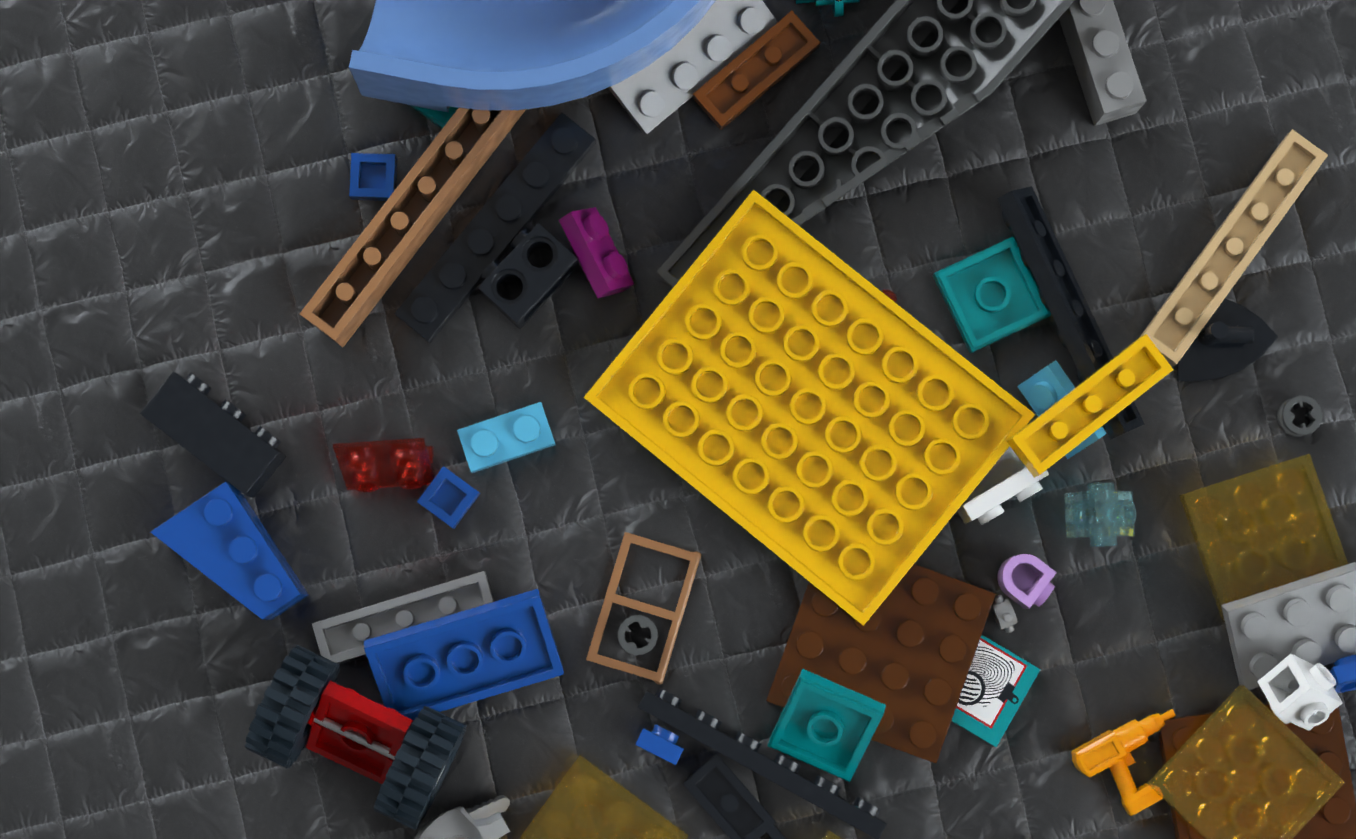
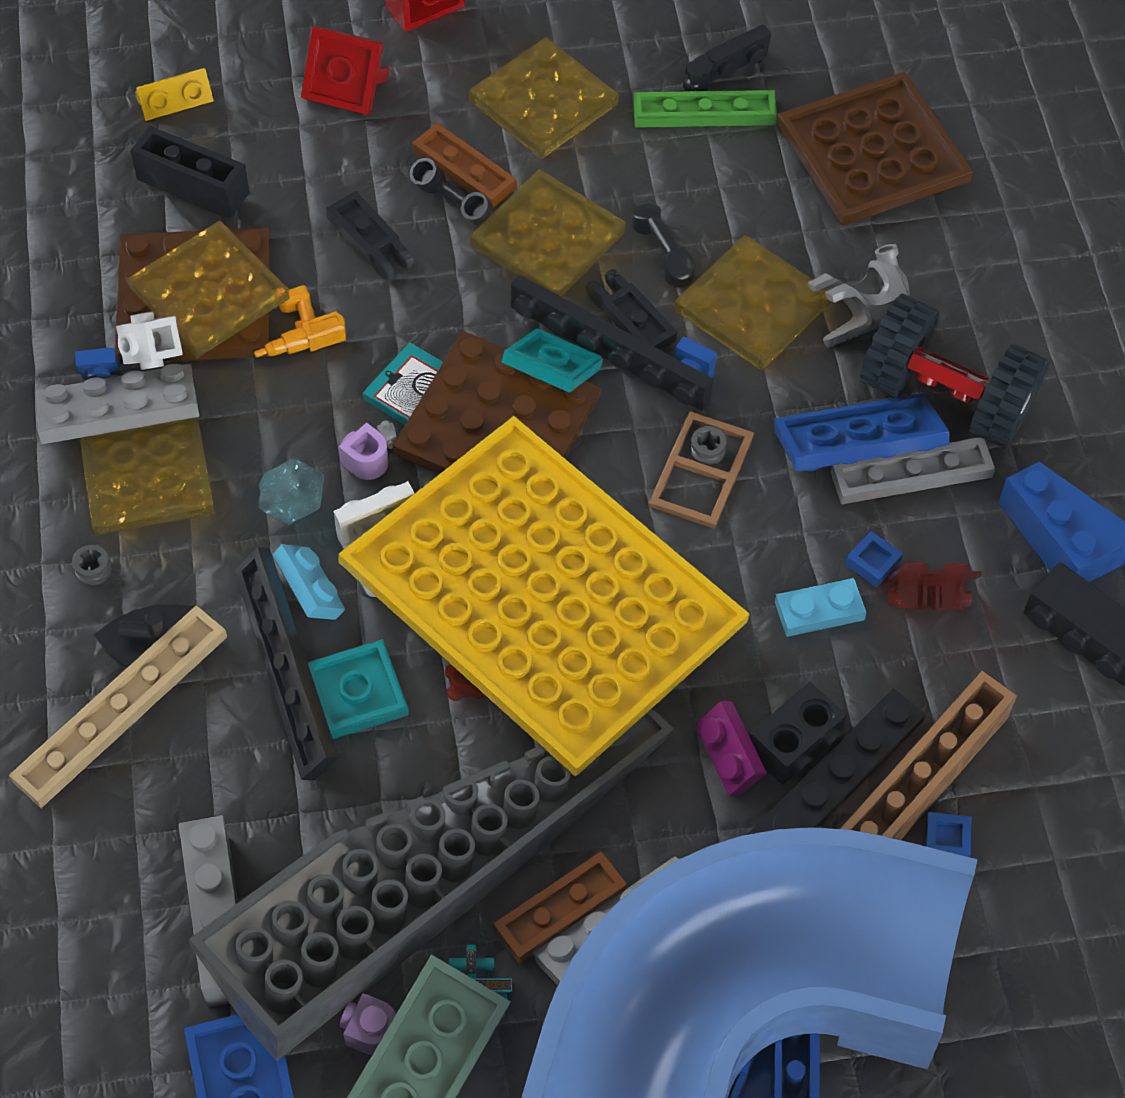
camera: 175 degrees left, 25 degrees down
yellow plate [1006,334,1174,478] -> none

